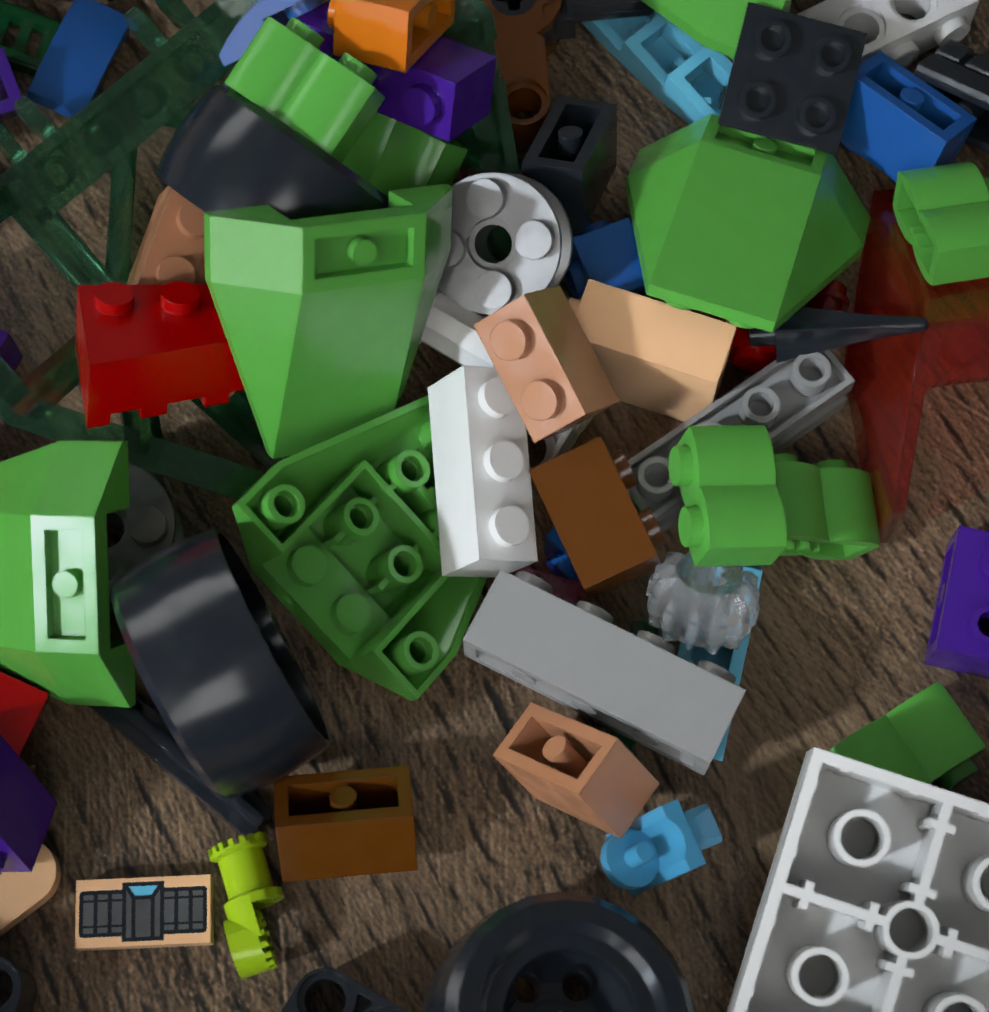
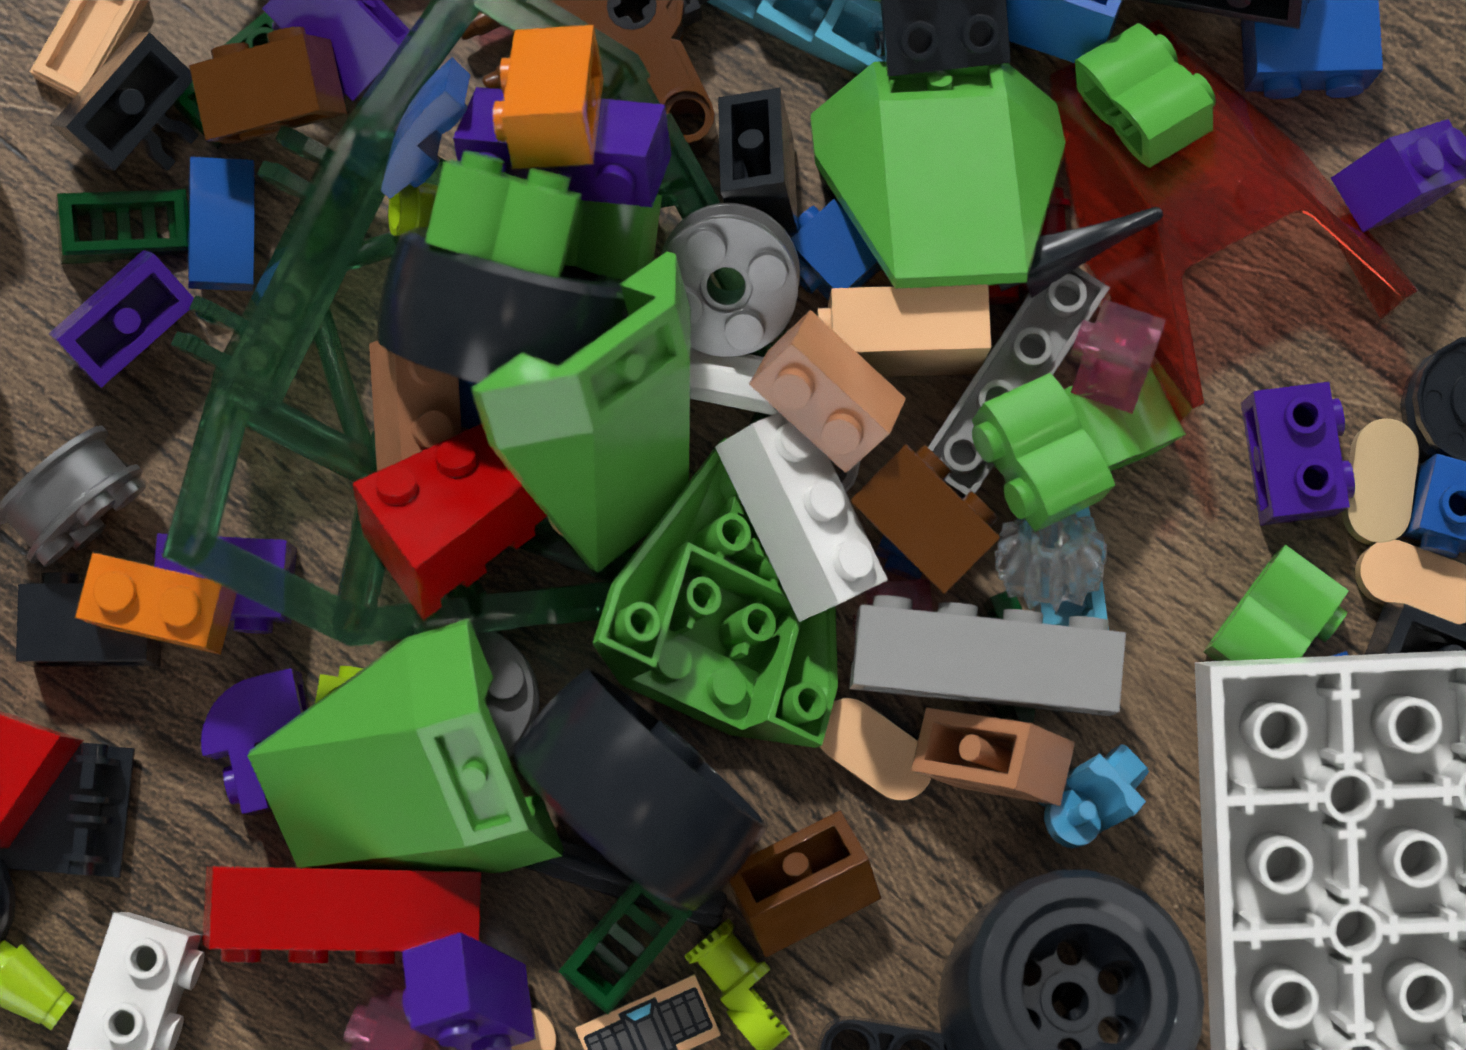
camera: 25 degrees left, 10 degrees up
none -> dark green slope [558,881,693,1014]
none -> light nougat tile [819,698,931,801]
none -> clear pink brick [1070,299,1166,414]

